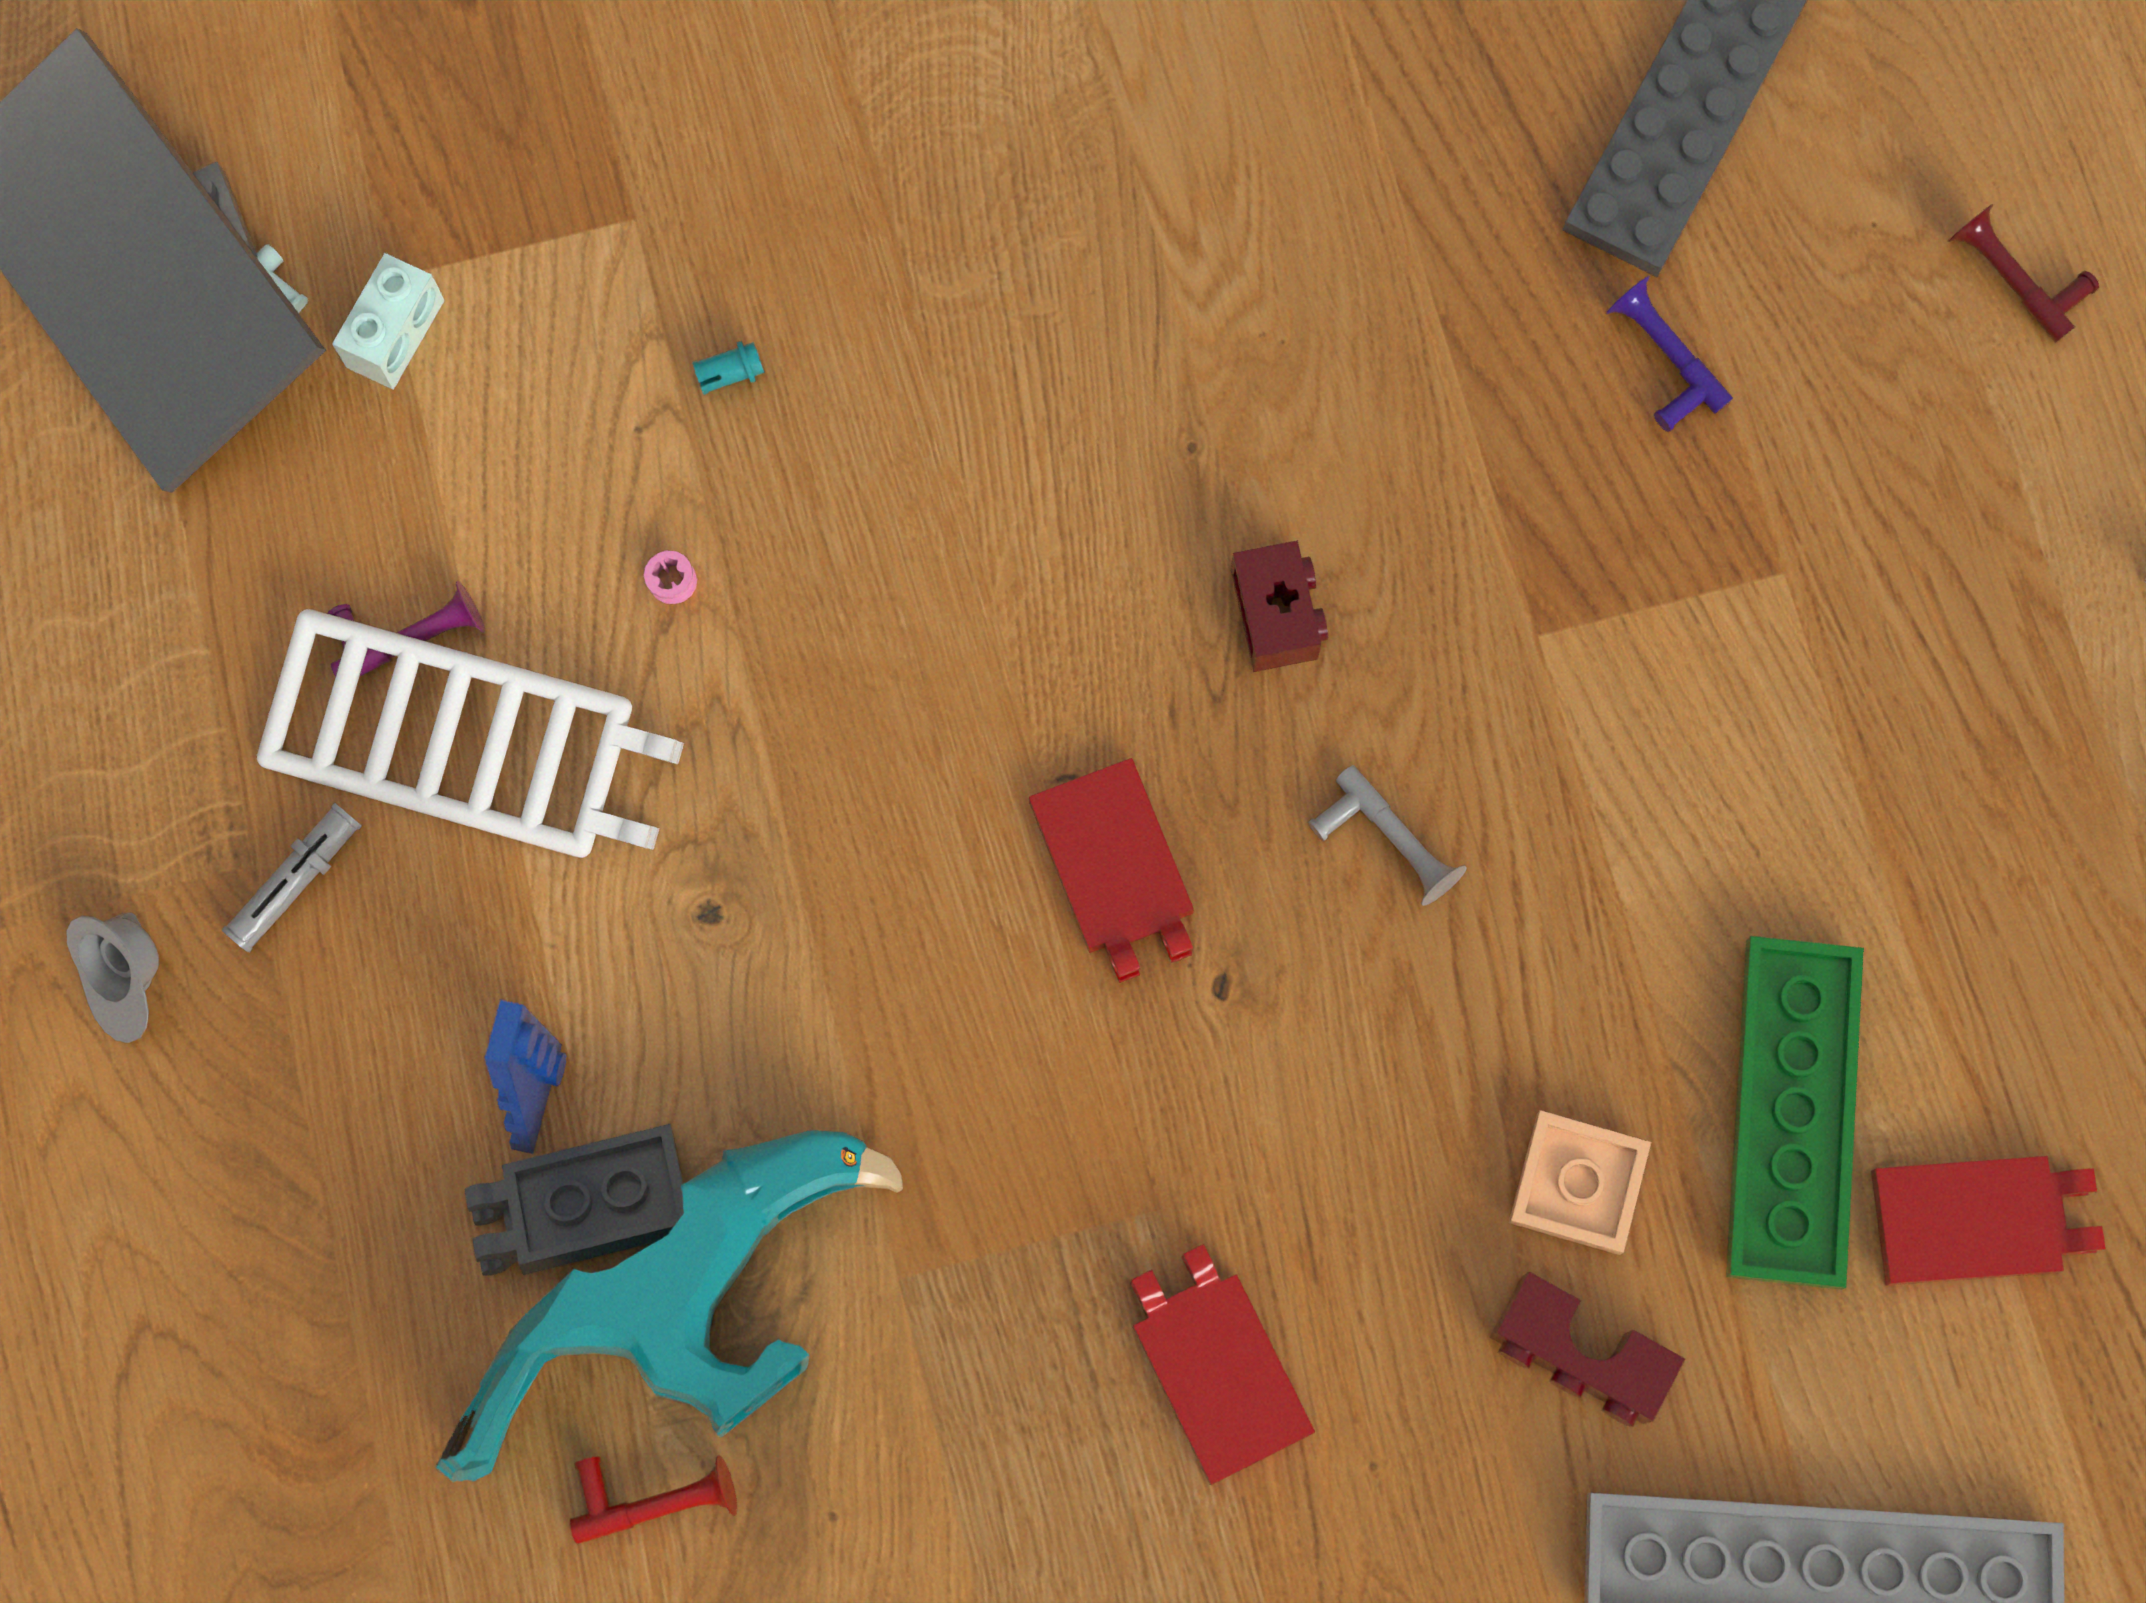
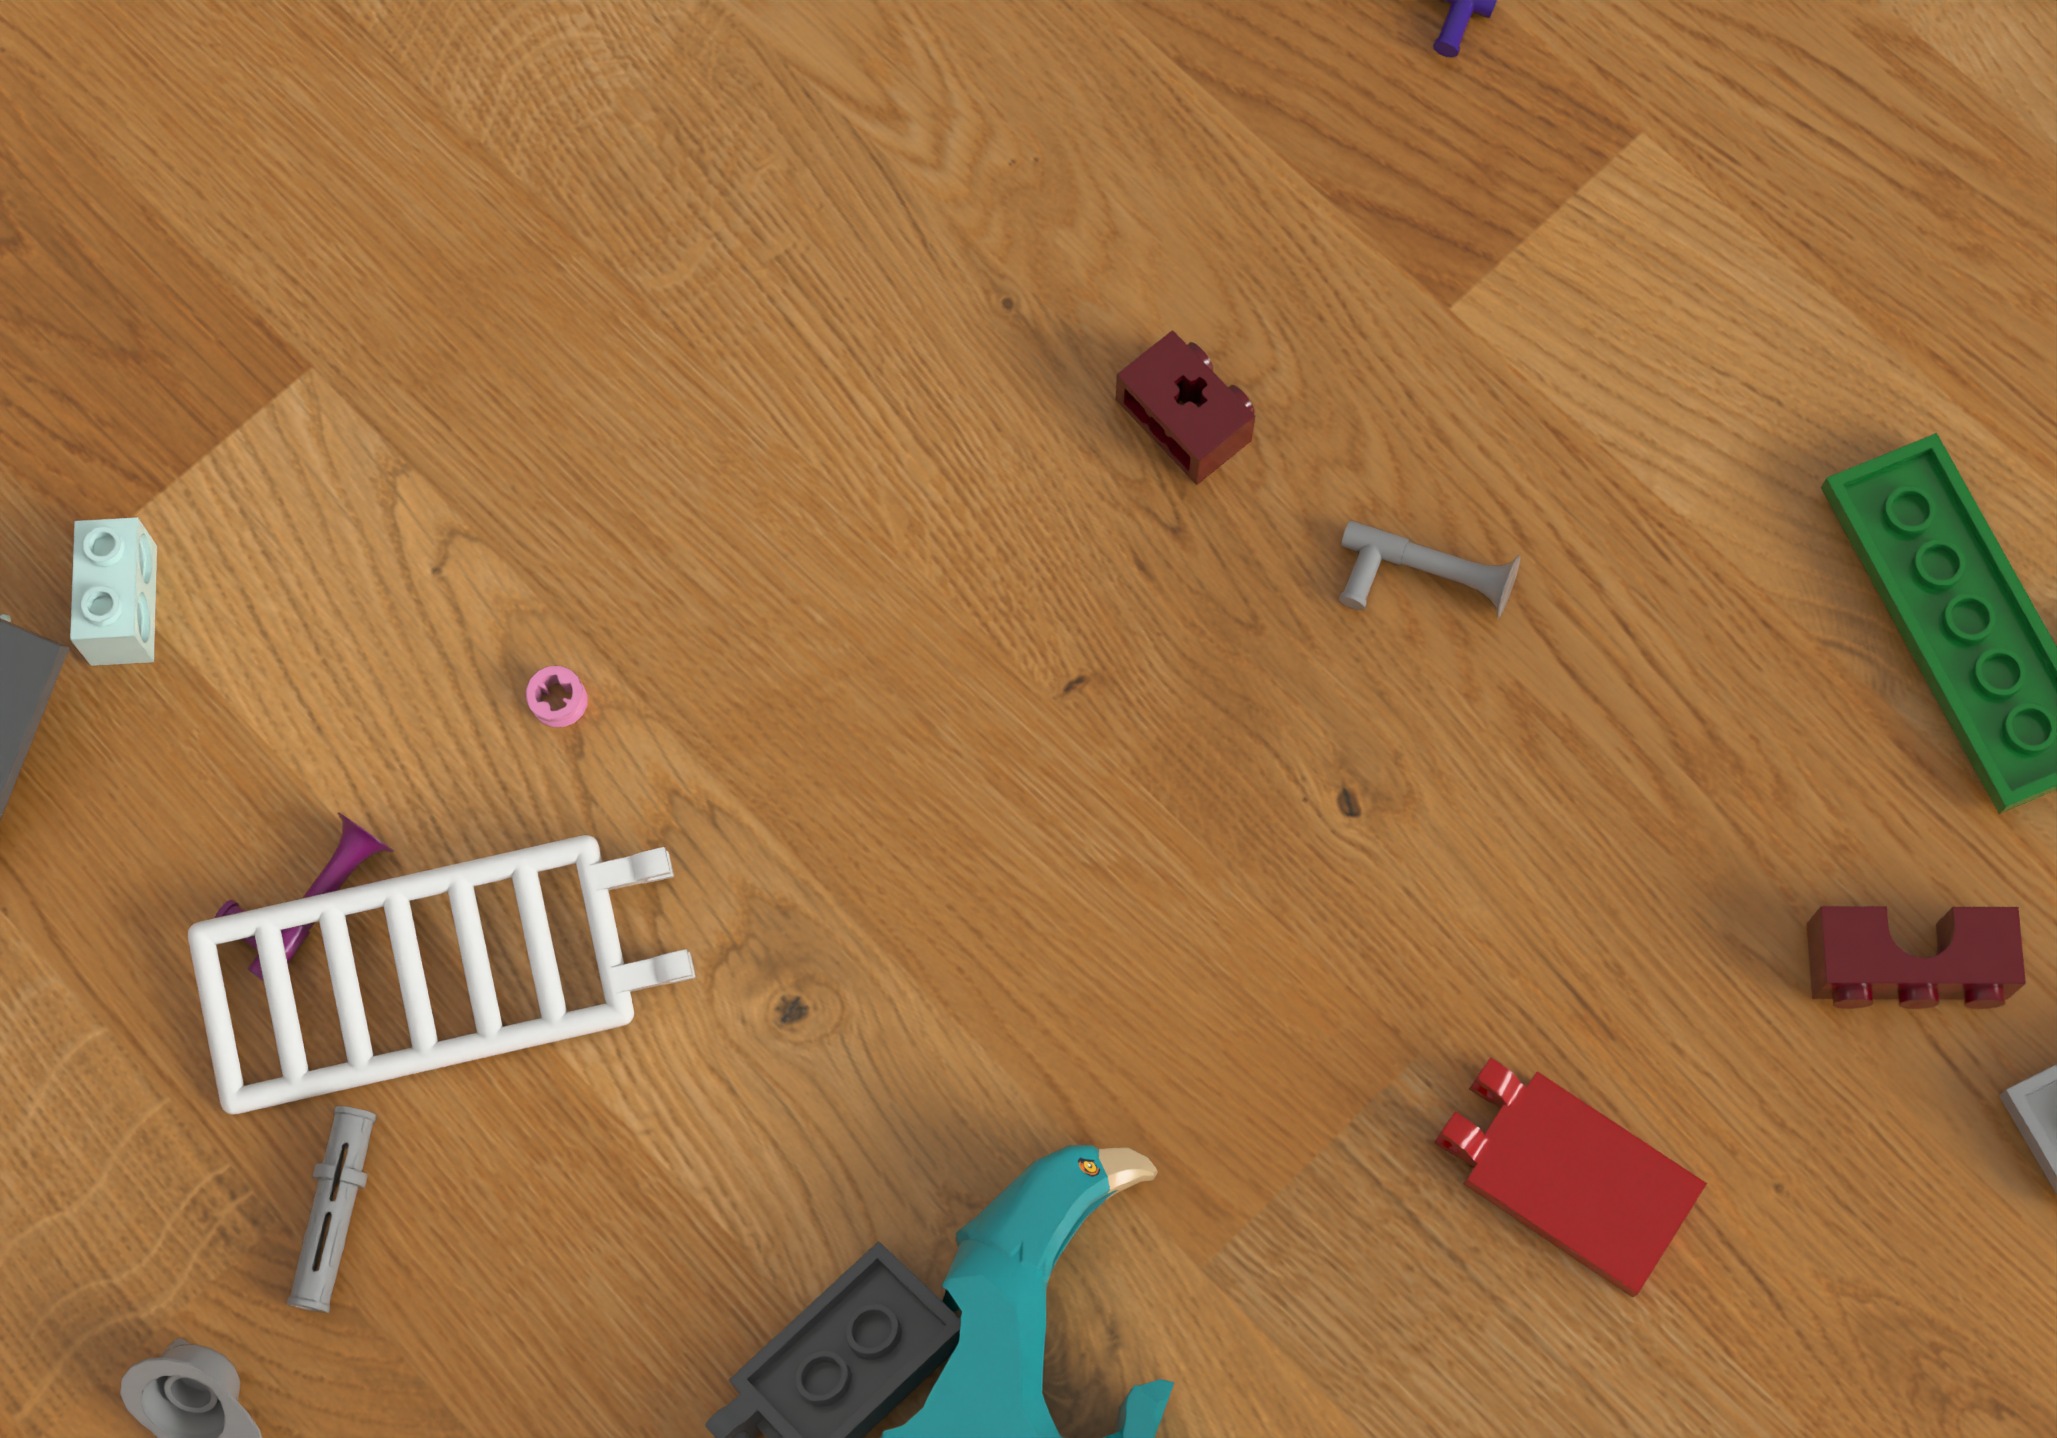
camera: 30 degrees left, 5 degrees down
blue wing [485,1000,566,1154] -> none
teal pin [692,340,765,395] -> none
red tile [1029,758,1194,983] -> none
light nougat plate [1509,1110,1651,1255] -> none

